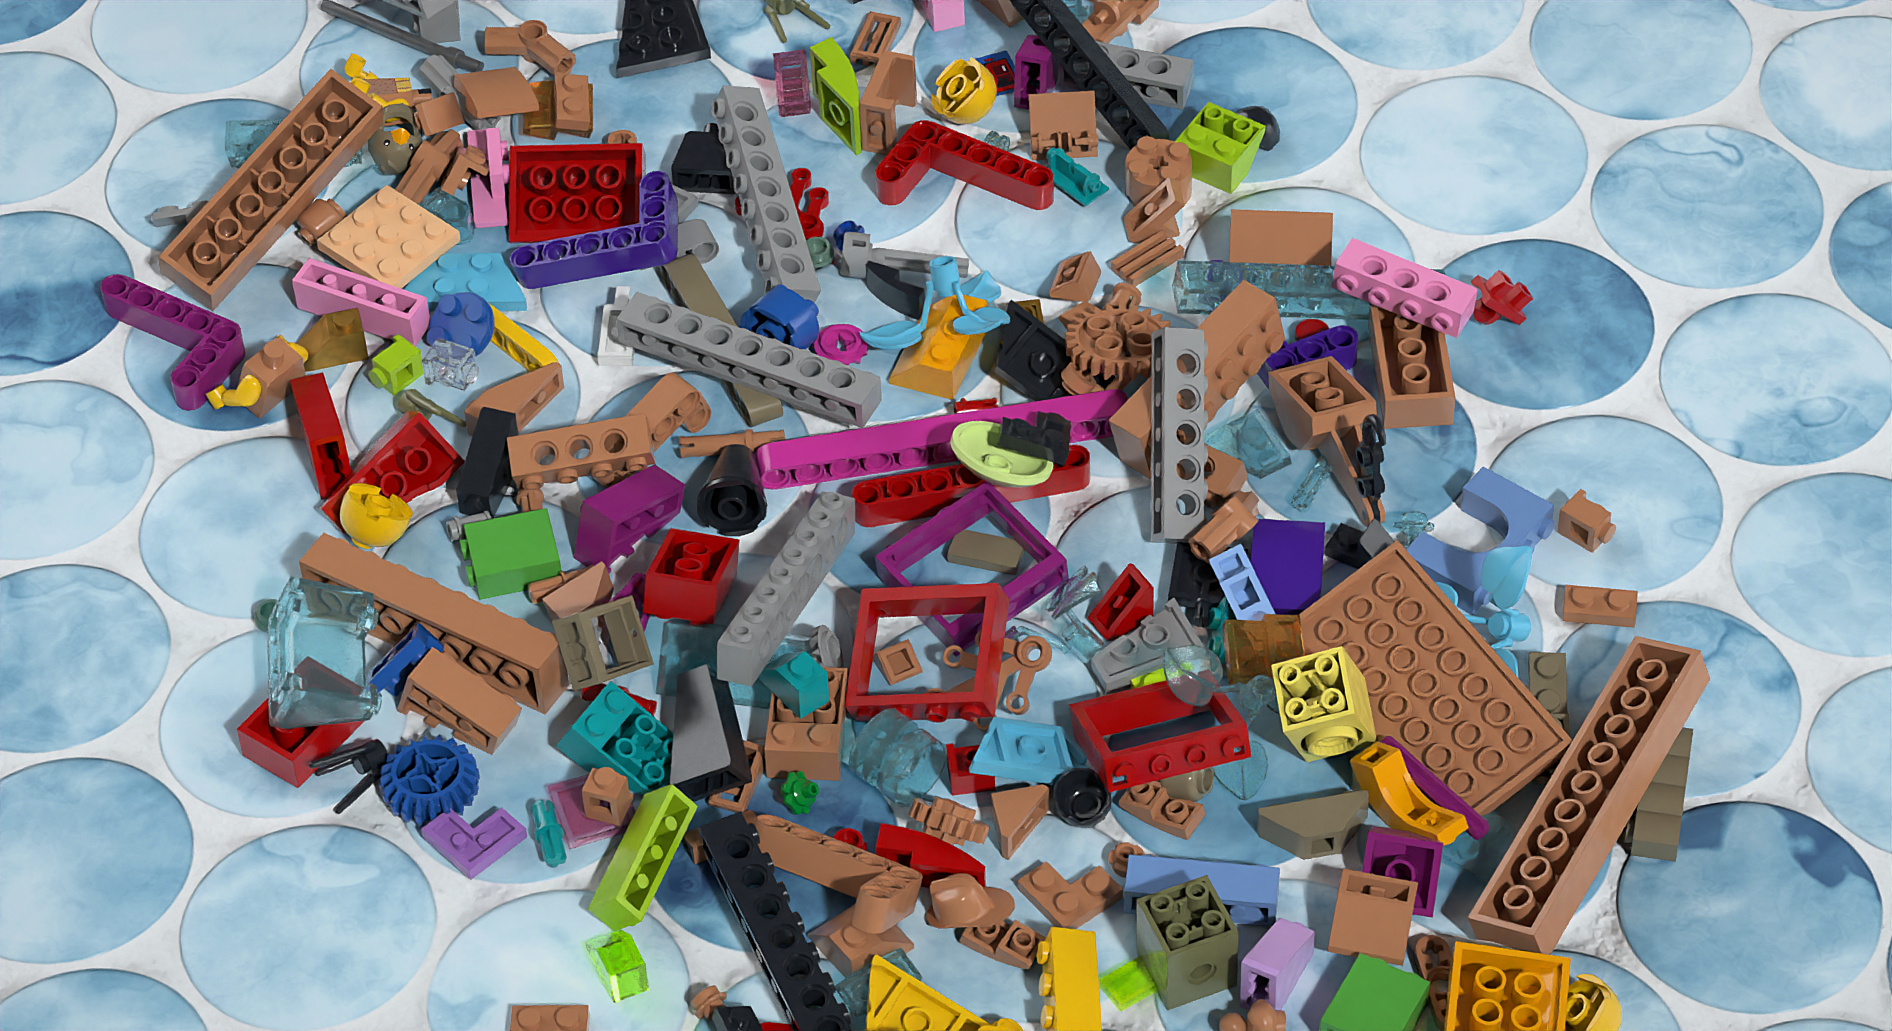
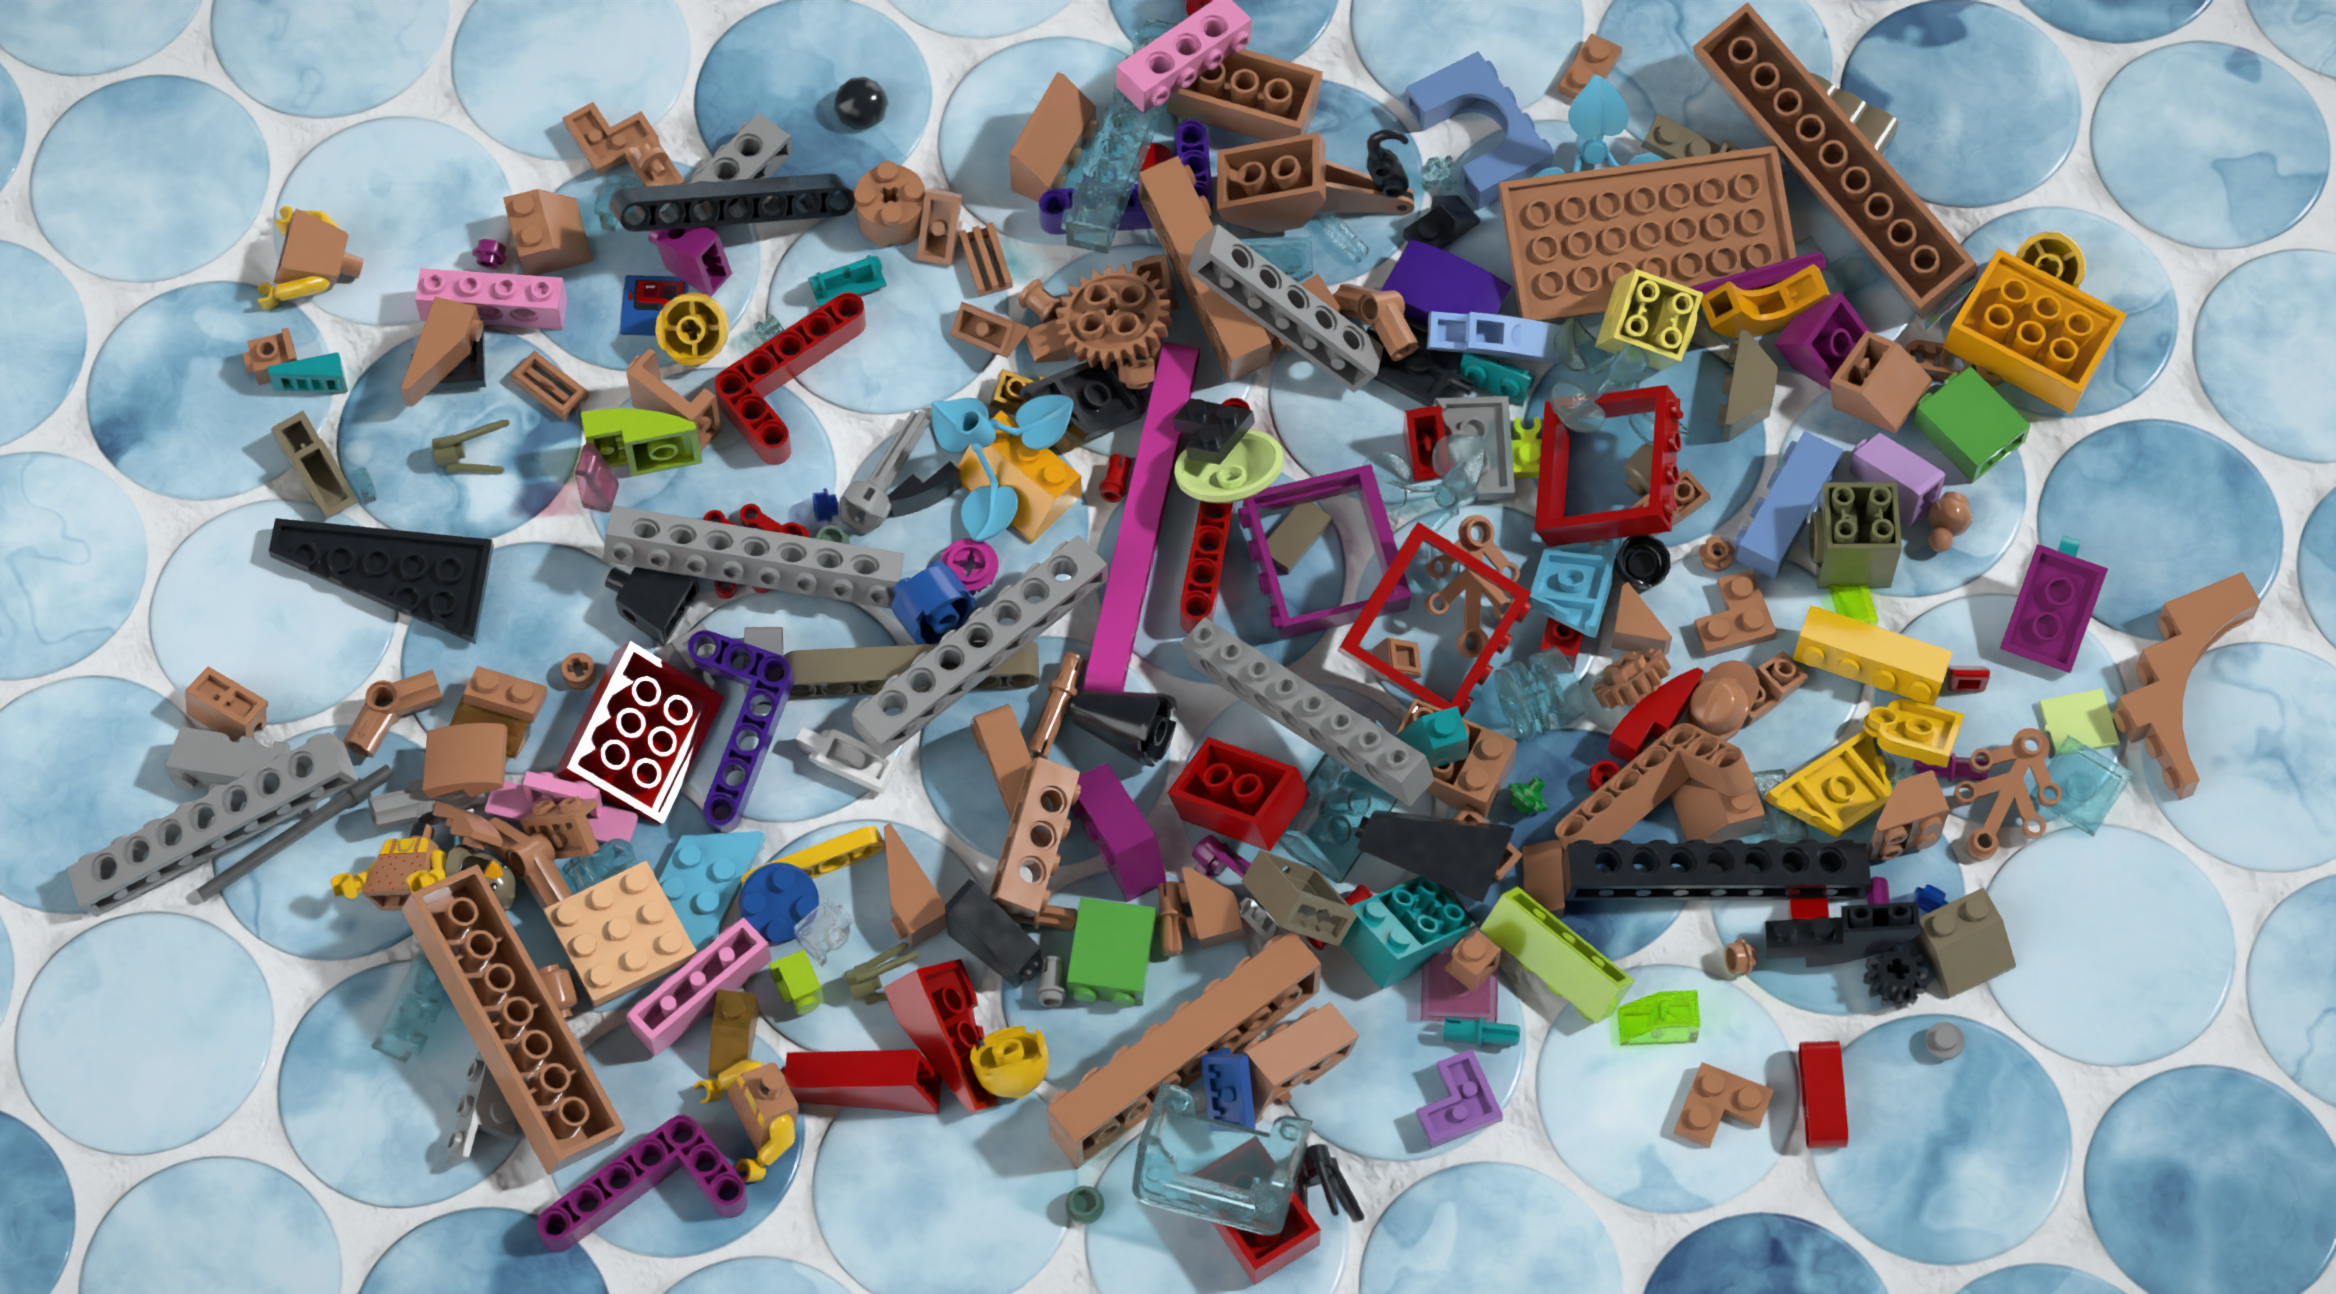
camera: 70 degrees left, 15 degrees up
blue gear [379,734,480,827] -> none
light grey gear [809,625,844,668] -> none
nougat hinge [1029,91,1098,160] -> none
lime slope [1175,102,1266,194] -> none
clear orange slope [1222,614,1305,691] -> none
nougat brick [1557,489,1616,553] -> none

